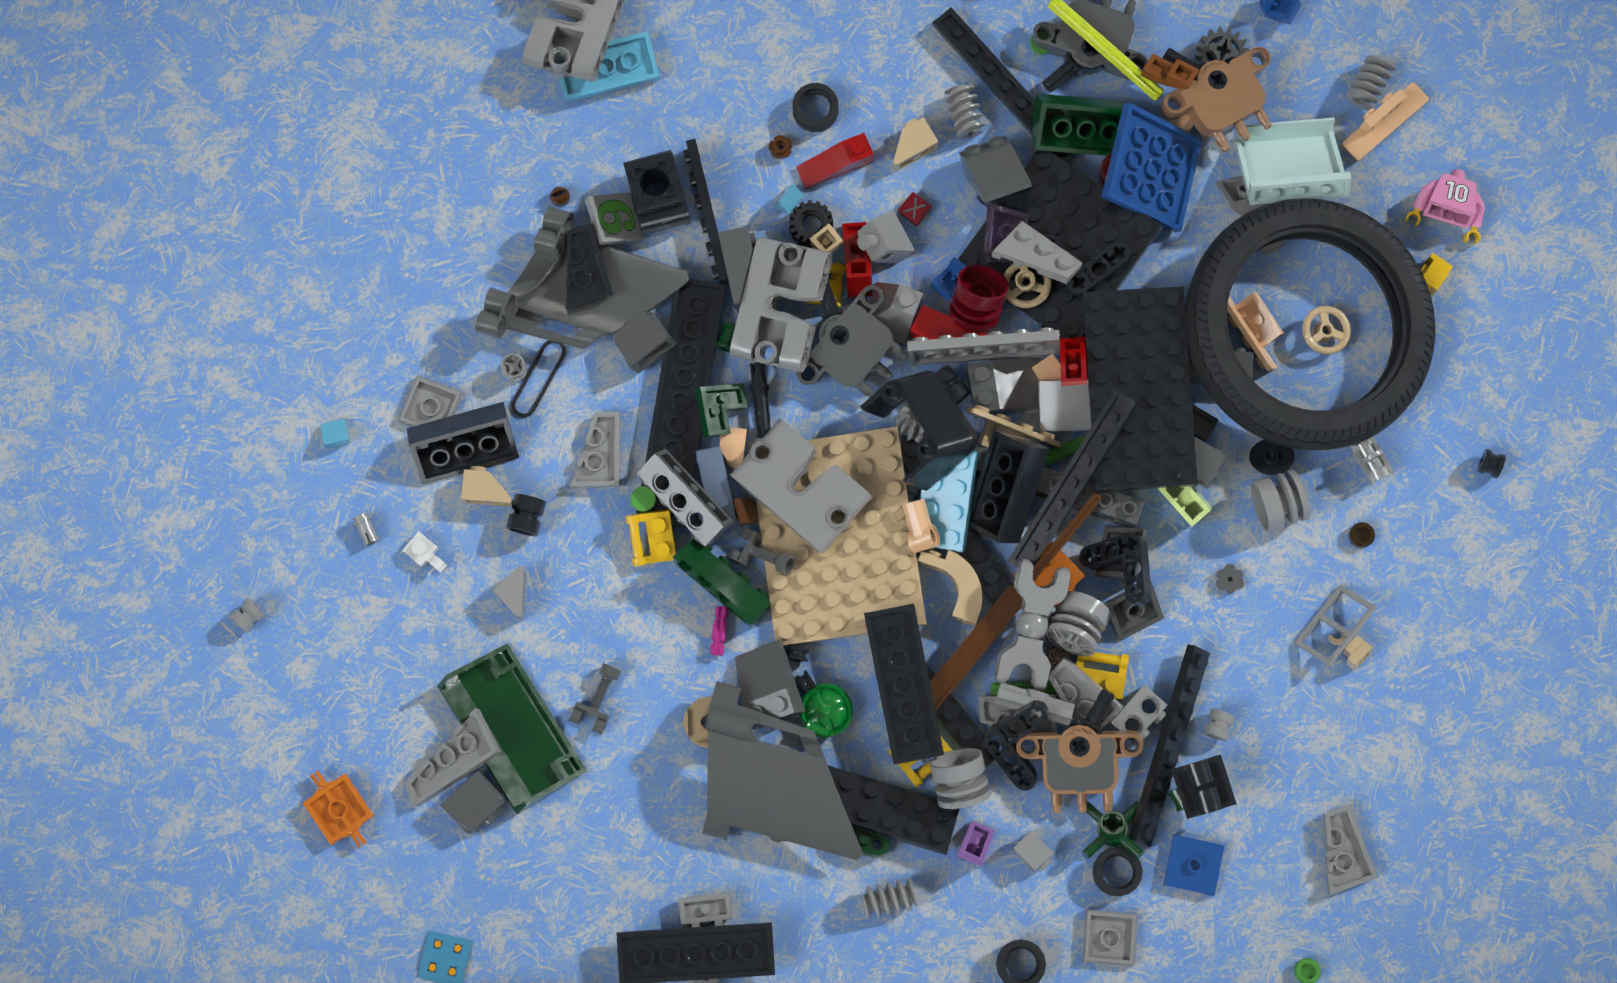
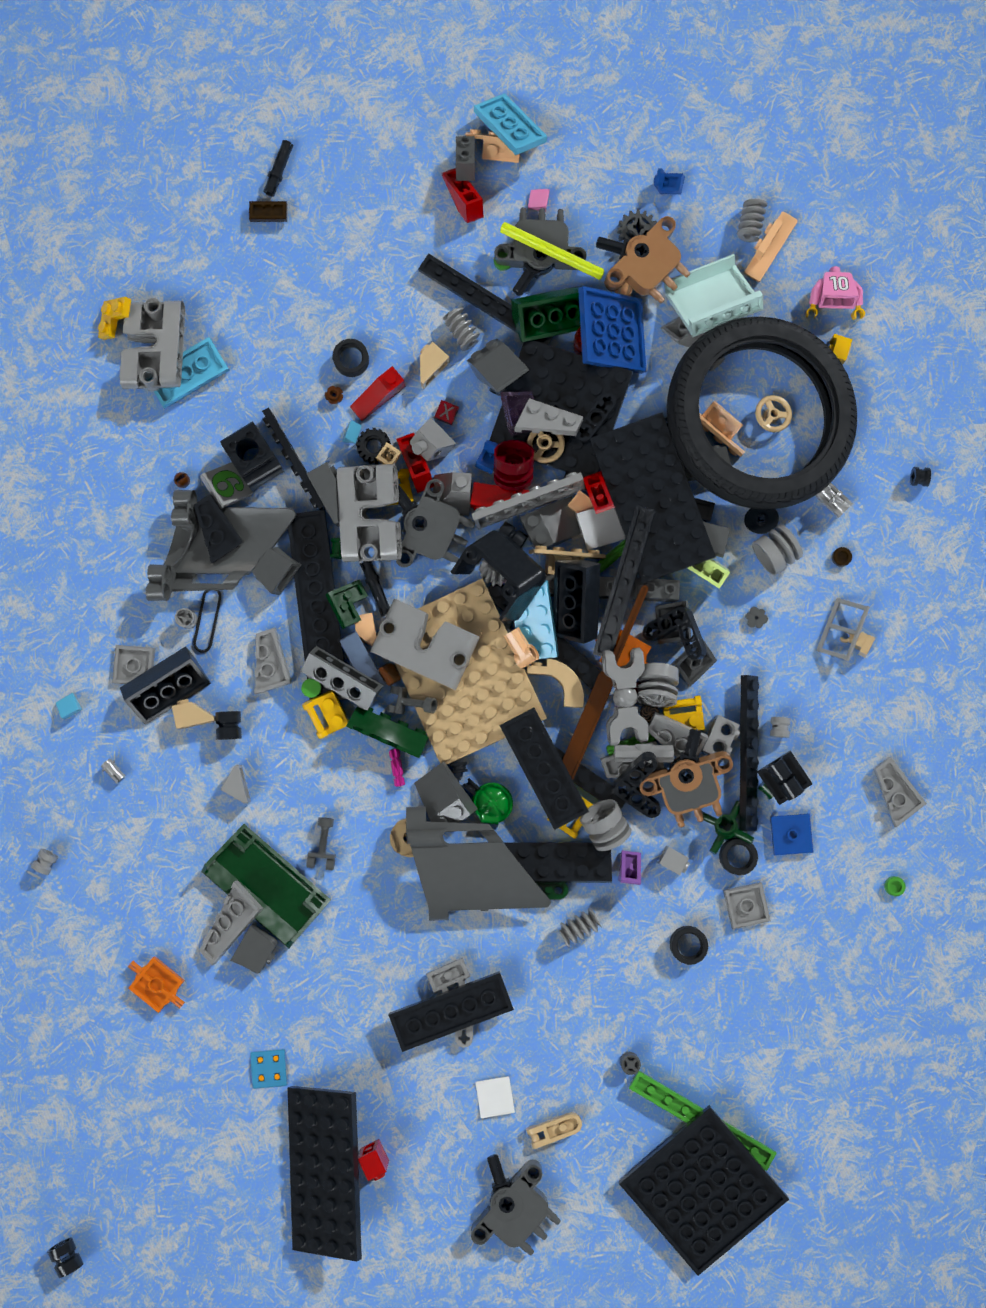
camera: 20 degrees left, 5 degrees up
white plate [402,531,447,573] -> none
dark orange slope [1140,54,1199,89] -> none

